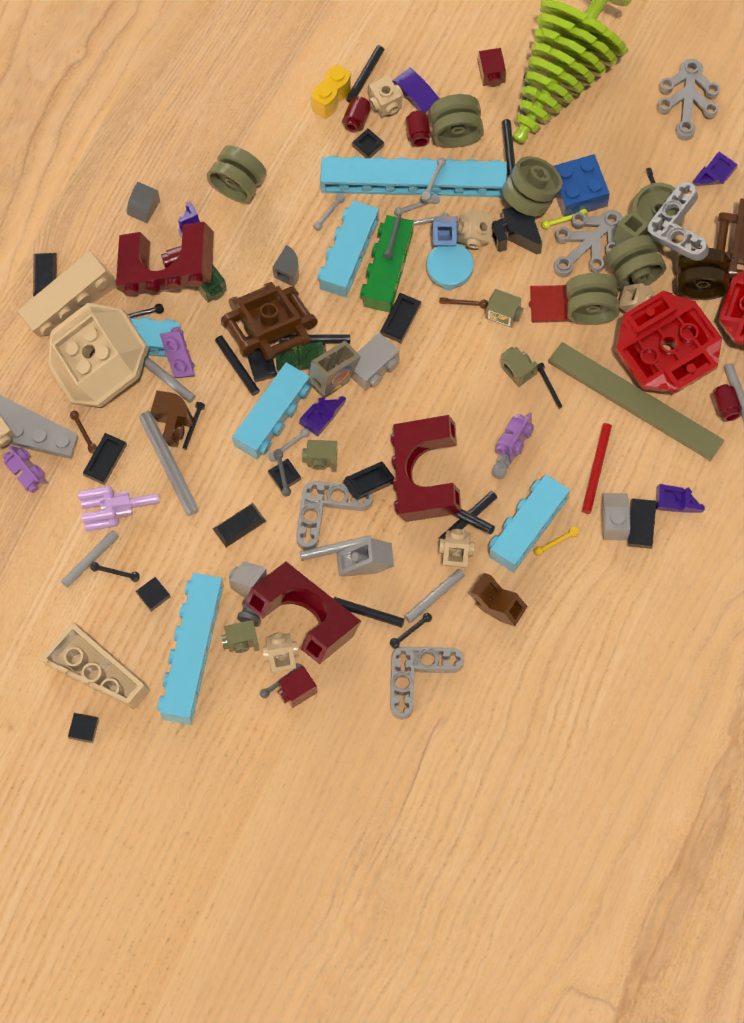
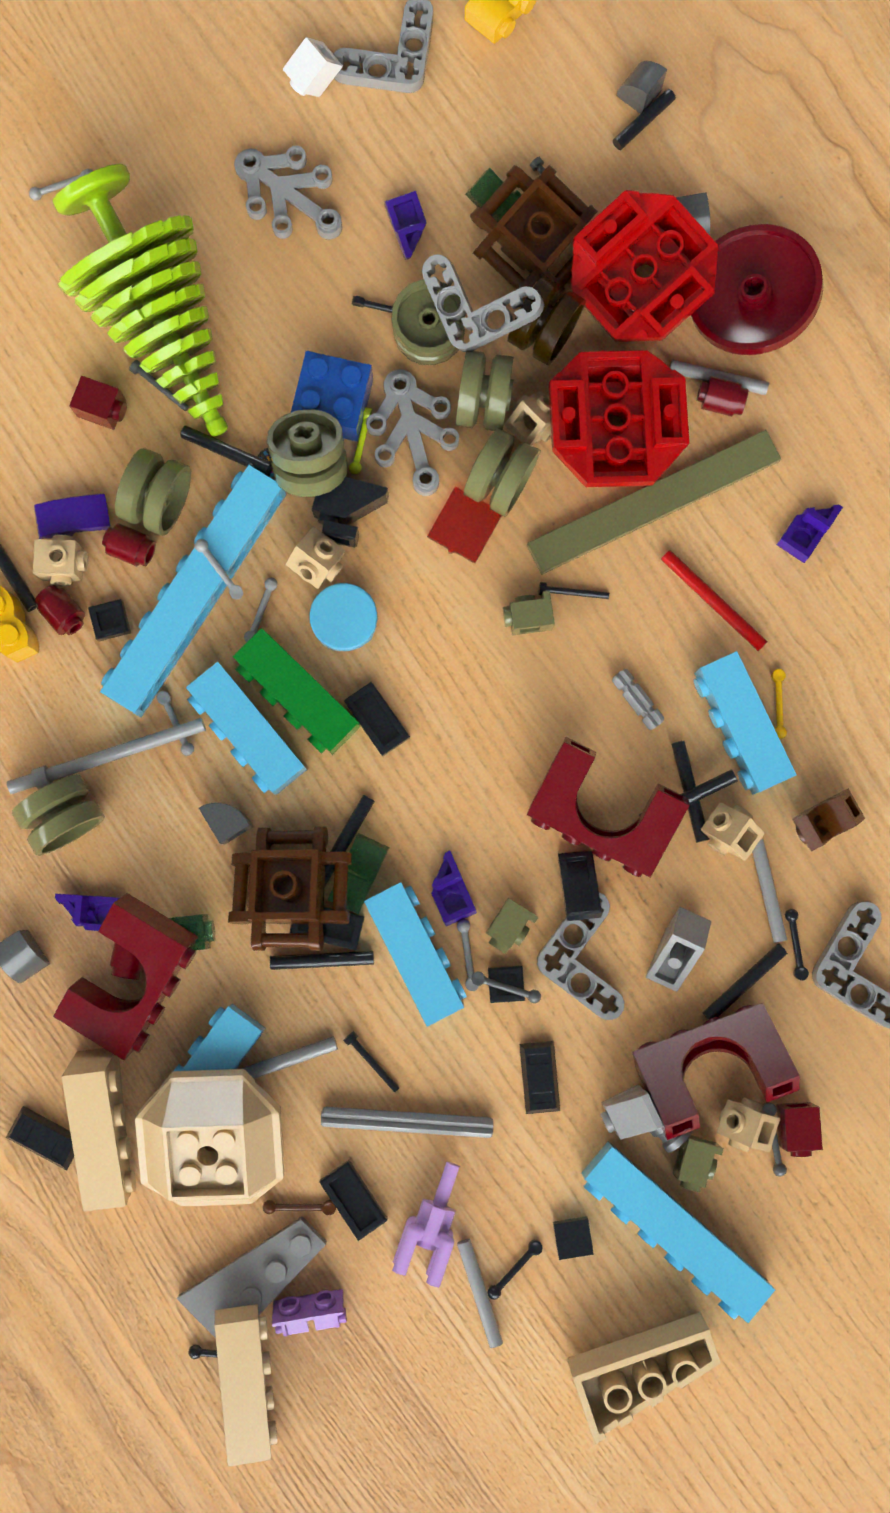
camera: 65 degrees left, 15 degrees up
black tile [68,713,99,743] -> none
black hinge [128,303,164,318] -> none
reddish brown brick [151,390,193,447] -> none
medium lavender hinge [159,326,195,378] -> none
light grey bar [300,535,372,561] -> none
dark tan torso [309,341,361,396] -> none
light grey brick [351,333,400,391] -> none
dark grey piece [383,214,402,259] -> none
light grey hinge [394,194,440,216] -> none
medium blue brick [433,216,458,245] -> none
reddish brown hinge [439,297,488,309] -> none
olive brick [486,289,524,328] -> none
medium lavender hinge [496,413,534,463] -> none
light grey slope [603,493,630,541] -> none
olive brick [612,210,649,244] -> none
black tile [628,498,656,549] -> none
none -> light grey bar [7,718,206,794]

